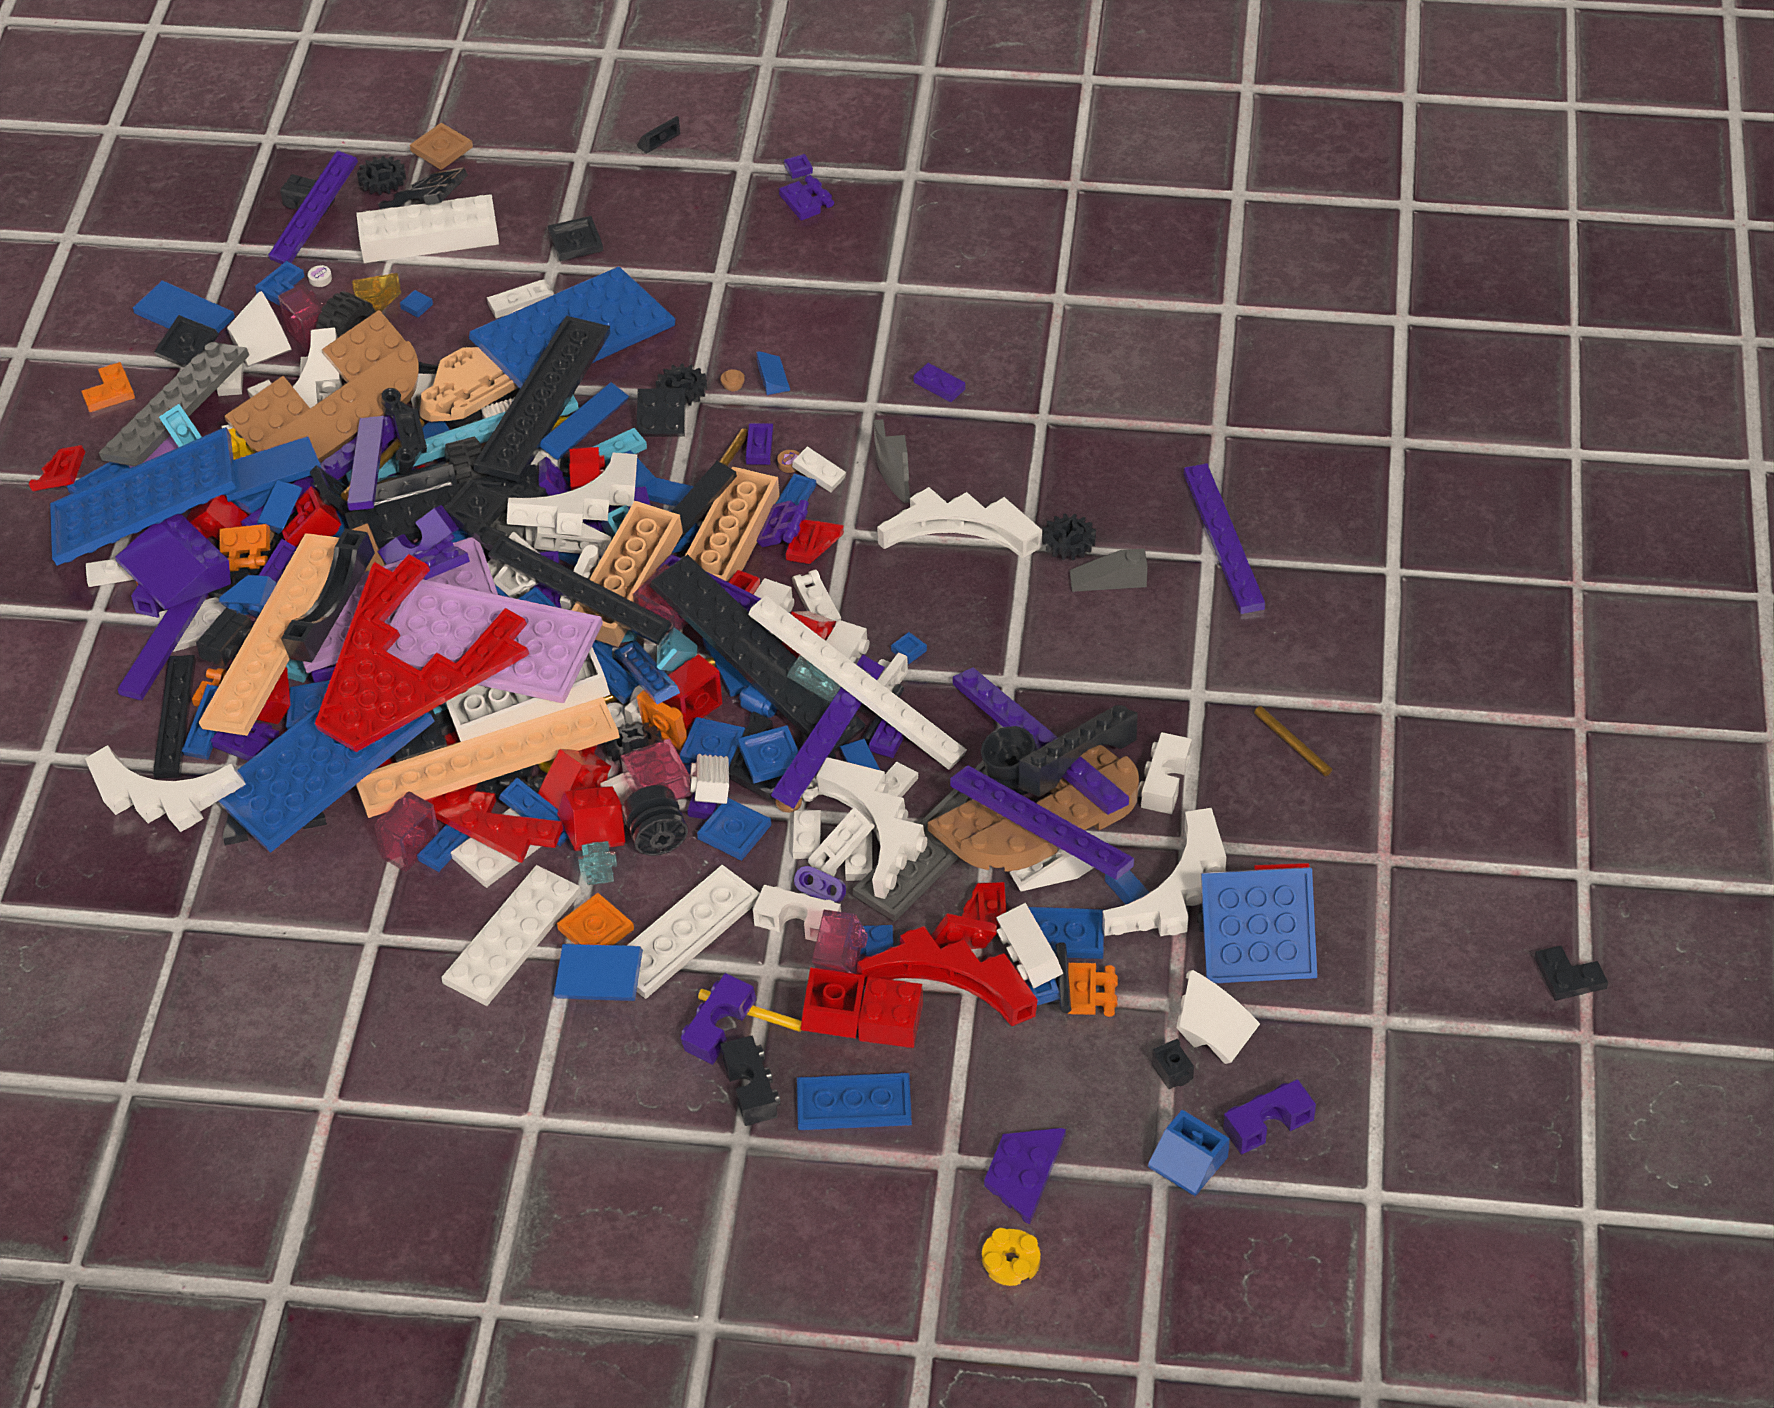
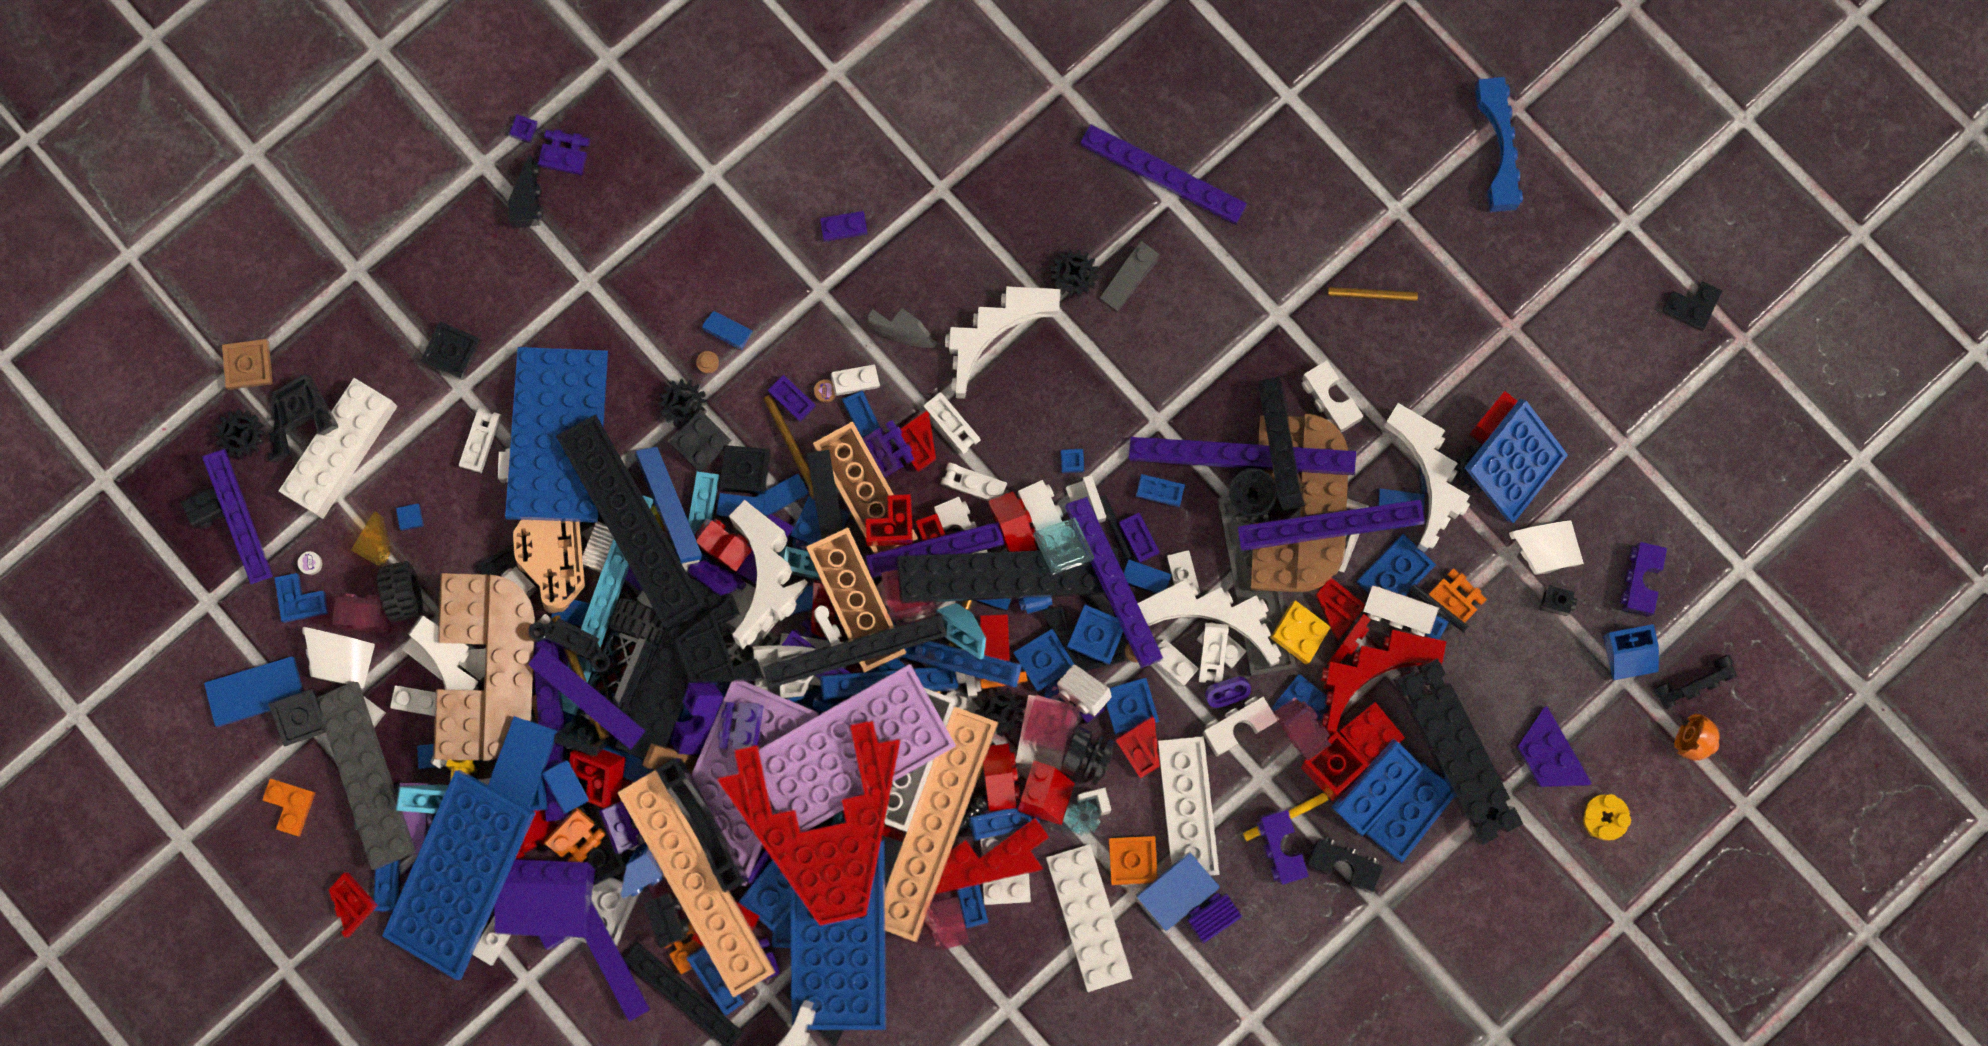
camera: 50 degrees left, 30 degrees up
black slope [637,116,680,154] -> none
white plate [748,595,967,770] -> none
none -> black slope [508,156,543,228]
none -> black plate [720,445,771,494]
none -> red brick [865,494,913,546]
none -> white plate [923,392,981,454]
none -> white panel [1077,788,1111,816]
none -> red wing [1115,715,1160,778]
none -> blue plate [1136,474,1185,507]
none -> dark purple brick [1187,893,1242,943]
none -> yellow plate [1270,600,1331,665]
none -> blue tile [1332,739,1424,836]
none -> black brick [1392,658,1524,845]
none -> blue arch [1475,77,1523,212]
none -> black plate [1652,654,1737,710]
none -> orange cylinder [1674,713,1720,761]

